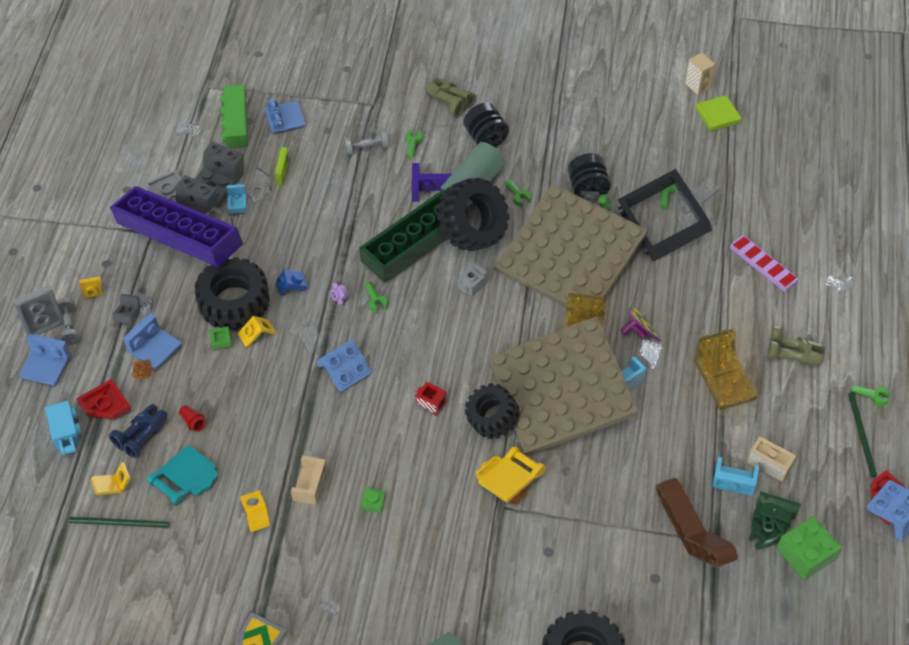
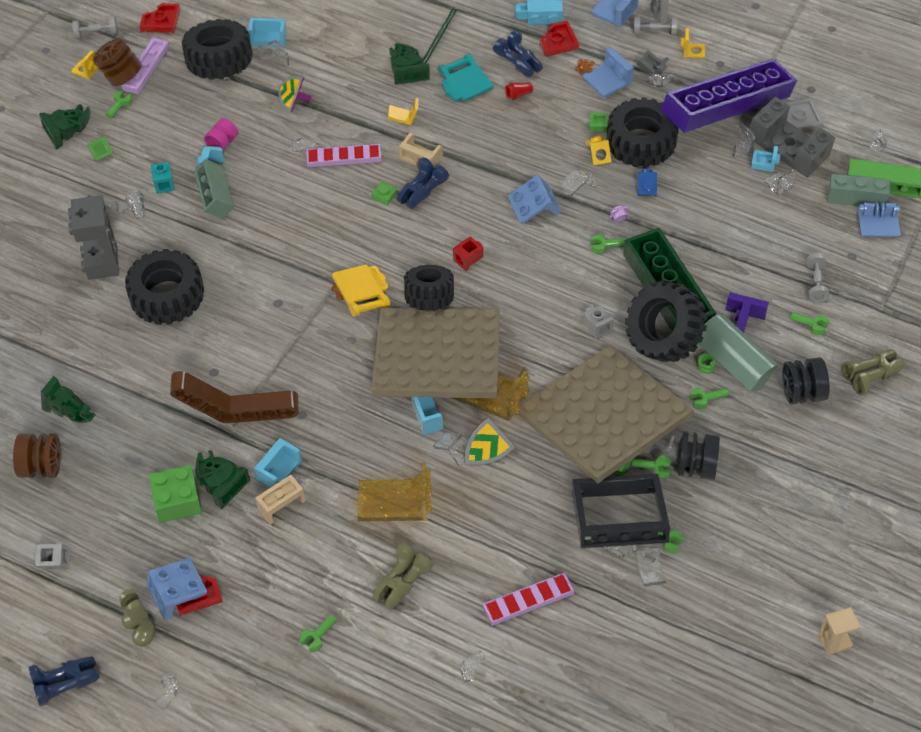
camera: 110 degrees right, 0 degrees up
yellow bracket [91,462,130,495] -> none
lime tile [275,147,289,186] -> none
lime tile [695,95,742,132] -> none
dark green axle [848,392,877,478] -> none
none -> tile [306,144,381,167]
none -> dark green piece [389,43,430,85]
none -> dark blue piece [397,157,449,209]
none -> sand green brick [827,174,890,206]

